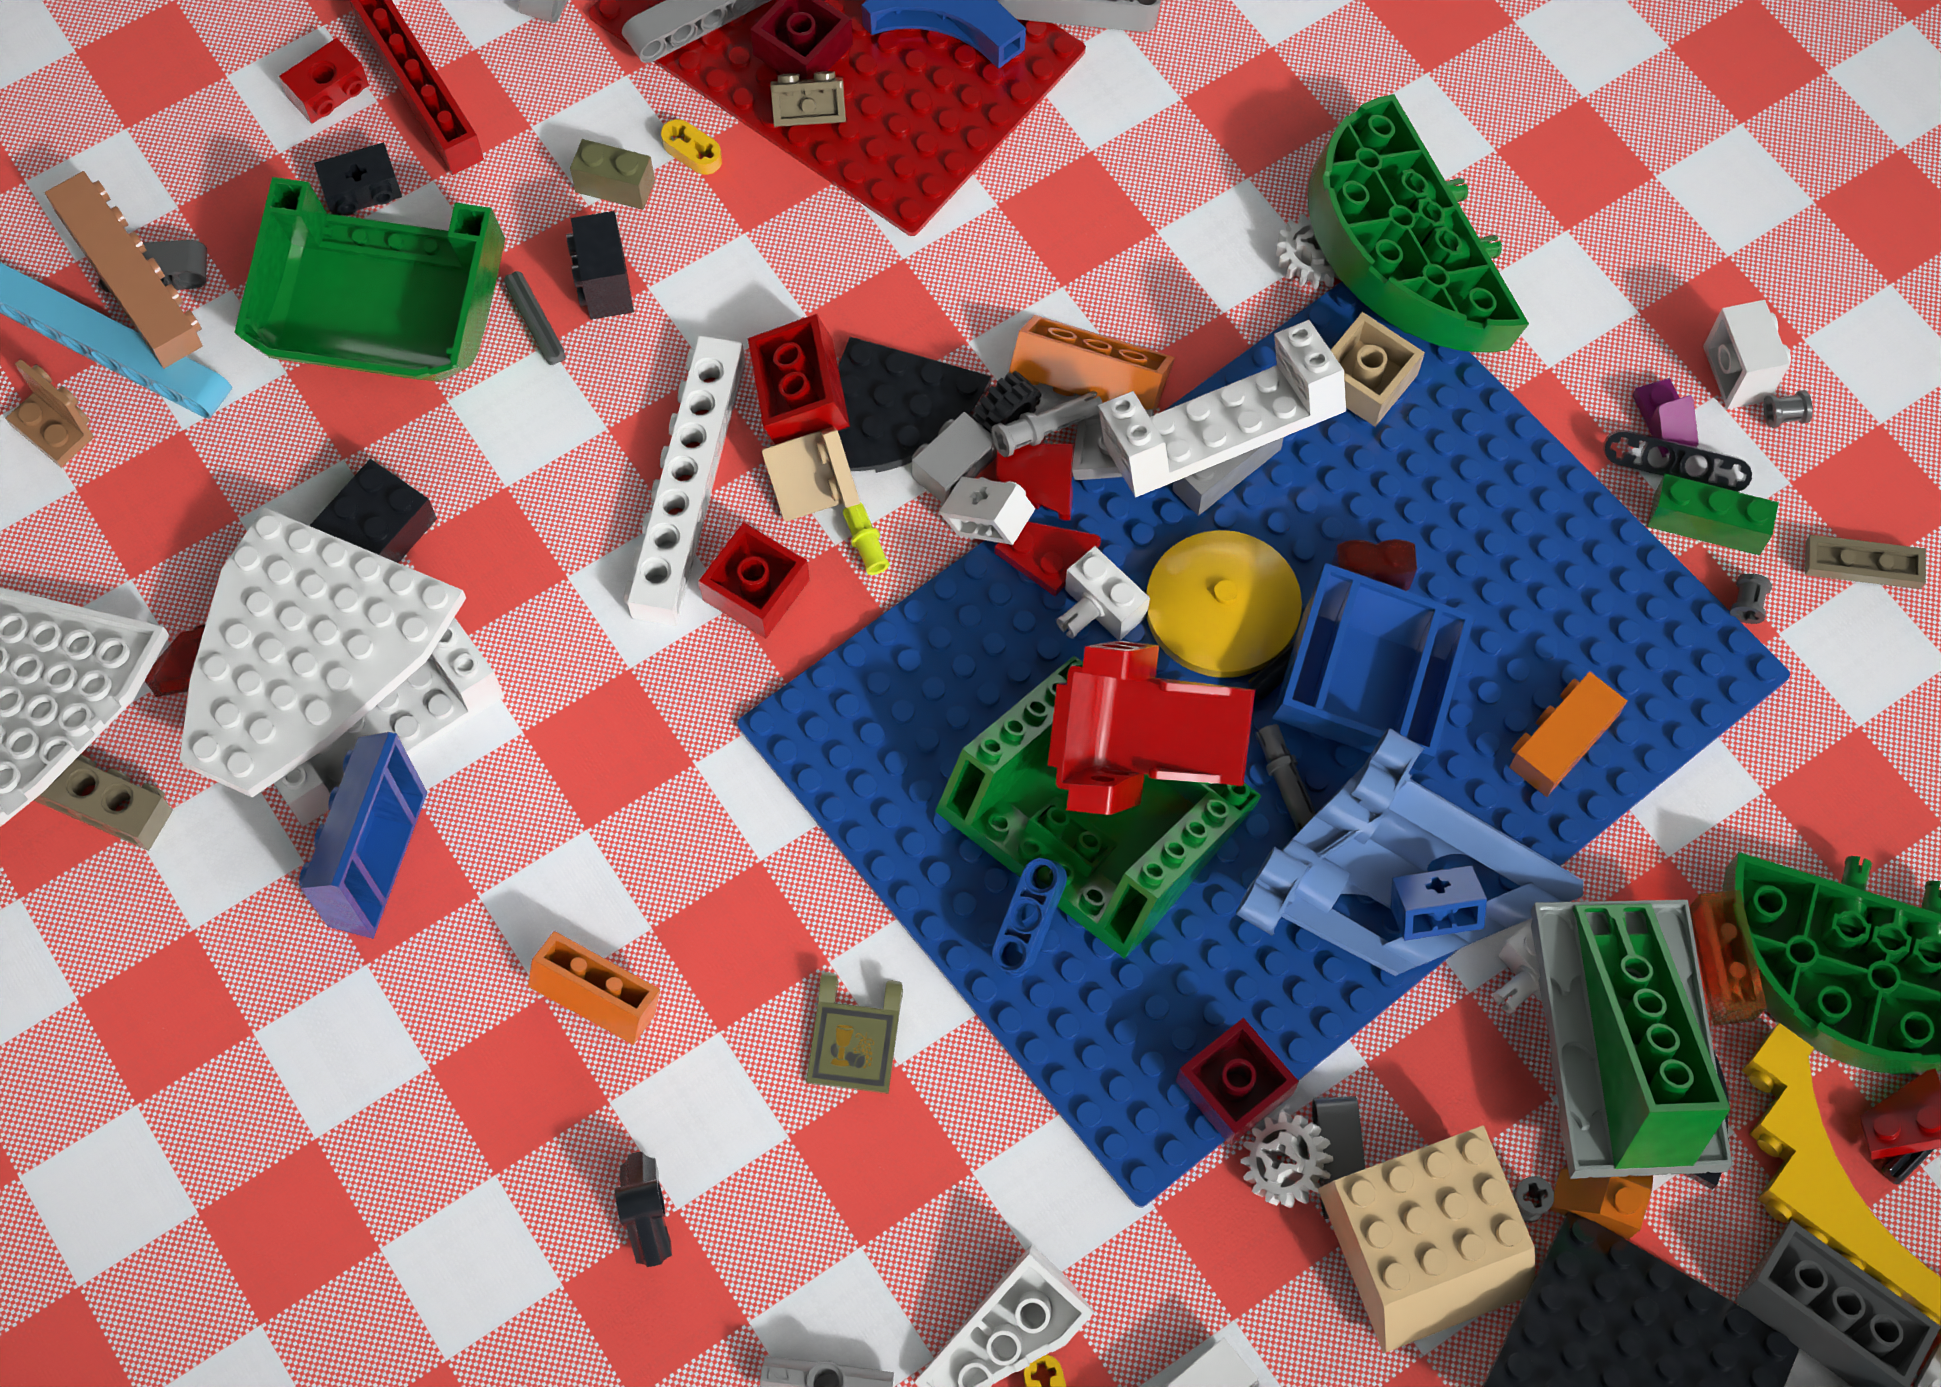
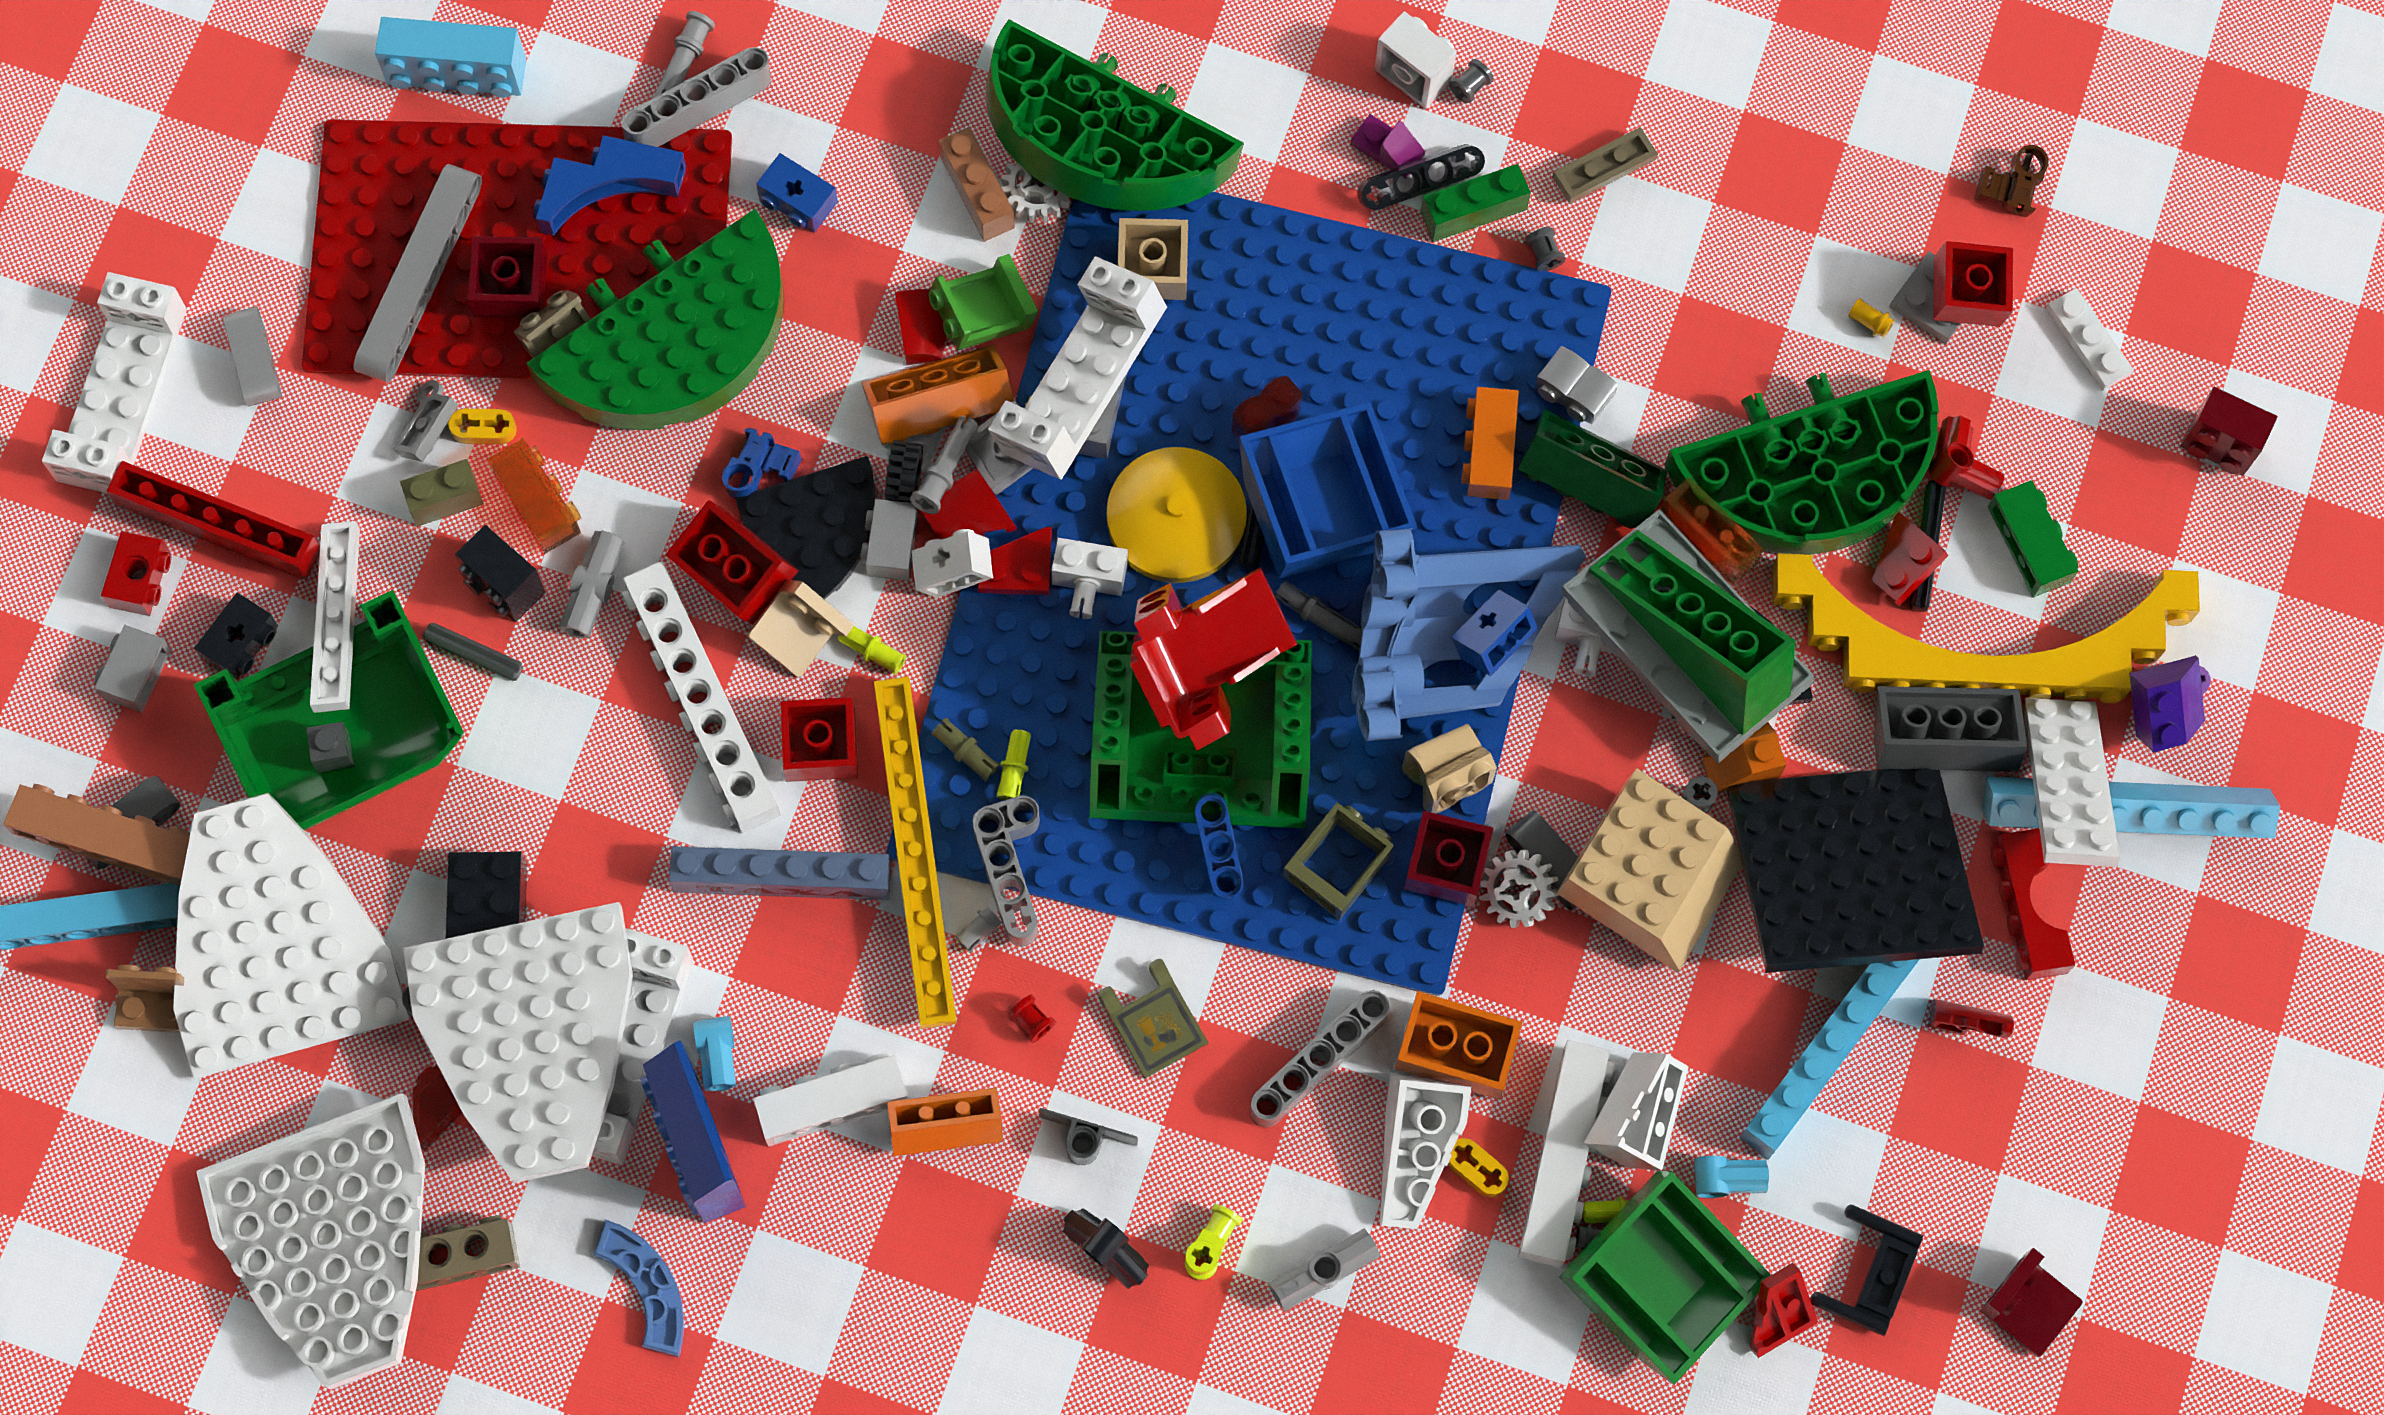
camera: 40 degrees left, 5 degrees up
none -> light grey brick [95,625,171,713]
none -> white piece [173,793,410,1079]
none -> dark grey brick [306,722,354,773]
none -> white plate [310,521,360,713]
none -> light grey hinge [393,380,458,462]
none -> clear orange brick [487,438,582,554]
none -> green brick [527,209,784,430]
none -> light grey piece [559,530,624,639]
none -> medium blue tile [594,1219,684,1358]
none -> sand blue brick [669,846,891,900]
none -> medium azure piece [693,1016,737,1092]
none -> blue piece [722,428,802,498]
none -> white brick [753,1053,908,1147]
none -> blue brick [756,153,838,233]
none -> yellow plate [874,676,957,1029]
none -> red slope [895,288,947,366]
none -> bright green panel [929,254,1038,350]
none -> olive pin [932,718,1000,782]
none -> nougat brick [939,127,1015,242]
none -> light grey pin [955,907,1002,953]
none -> light grey beam [972,796,1040,947]
none -> neon yellow axle [996,729,1031,801]
none -> red bush [1008,994,1056,1043]
none -> dark grey piece [1039,1108,1138,1166]
none -> neon yellow connector [1185,1204,1243,1280]
none -> light grey beam [1250,990,1389,1128]
none -> olive window [1283,802,1394,920]
none -> orange brick [1395,991,1523,1100]
none -> tan piece [1402,724,1497,813]
none -> dark green slope [1518,409,1667,529]
none -> light grey brick [1536,346,1618,424]

